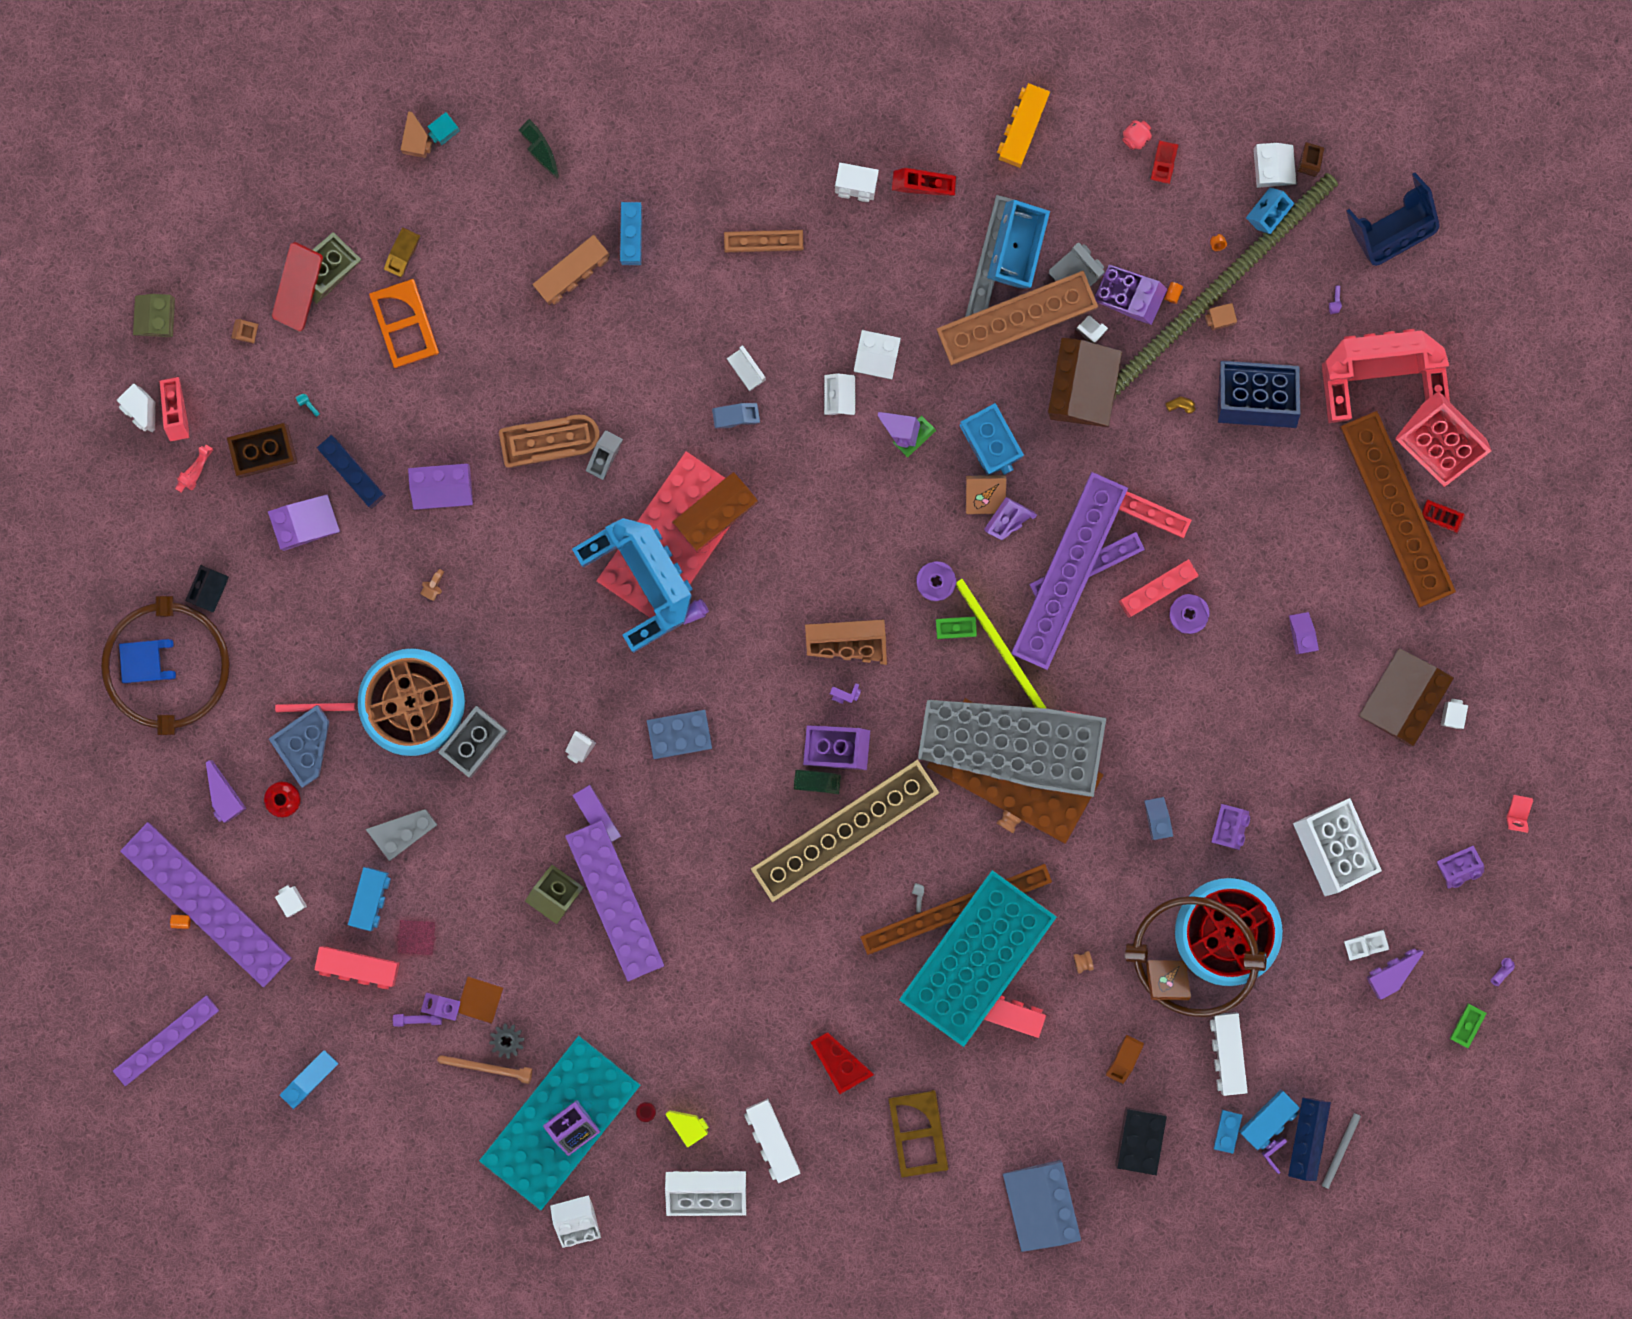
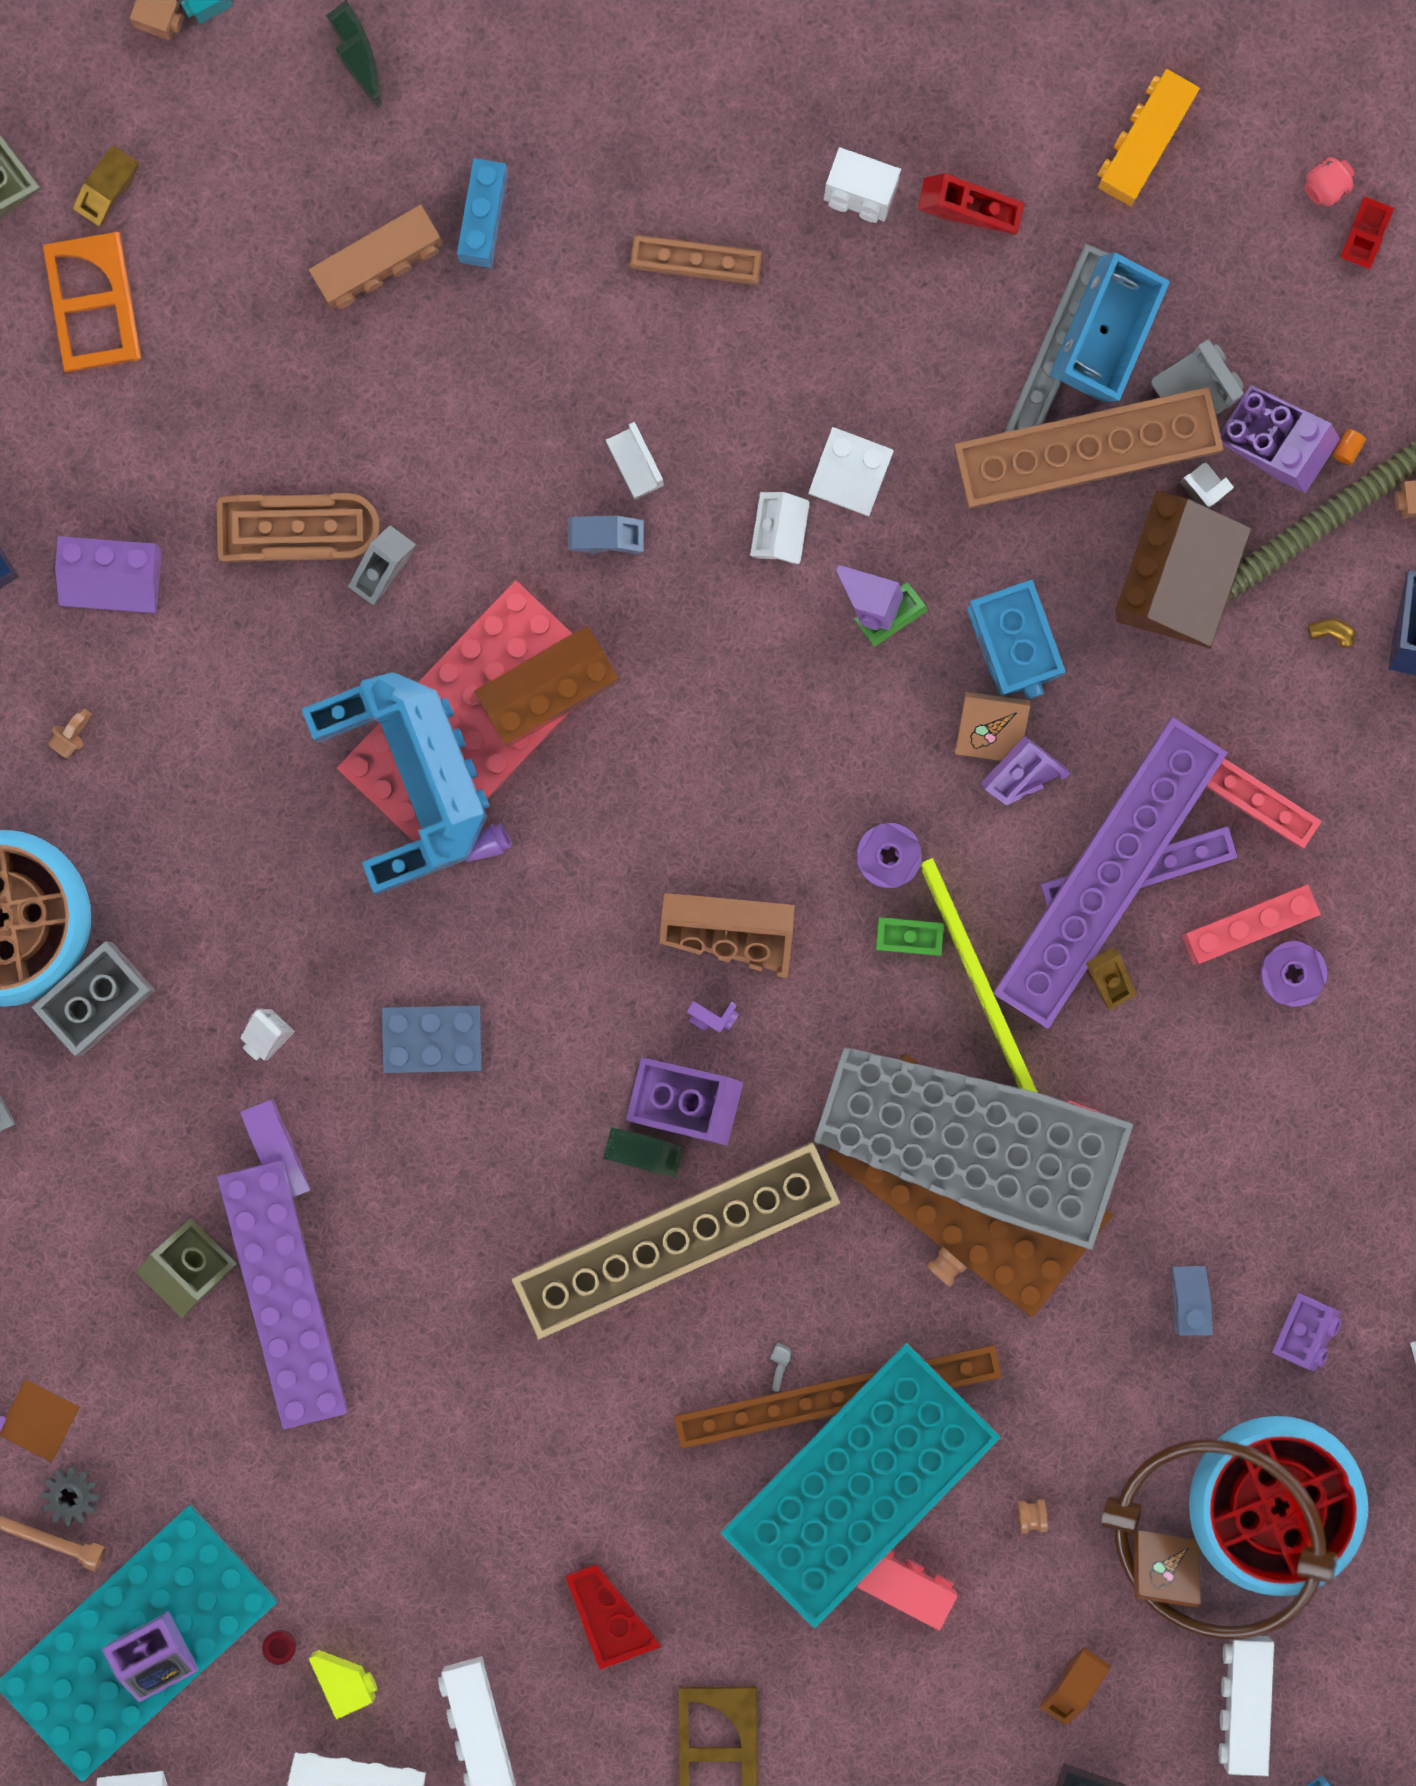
camera: 10 degrees right, 0 degrees up
none -> pearl gold slope [1086,947,1137,1011]

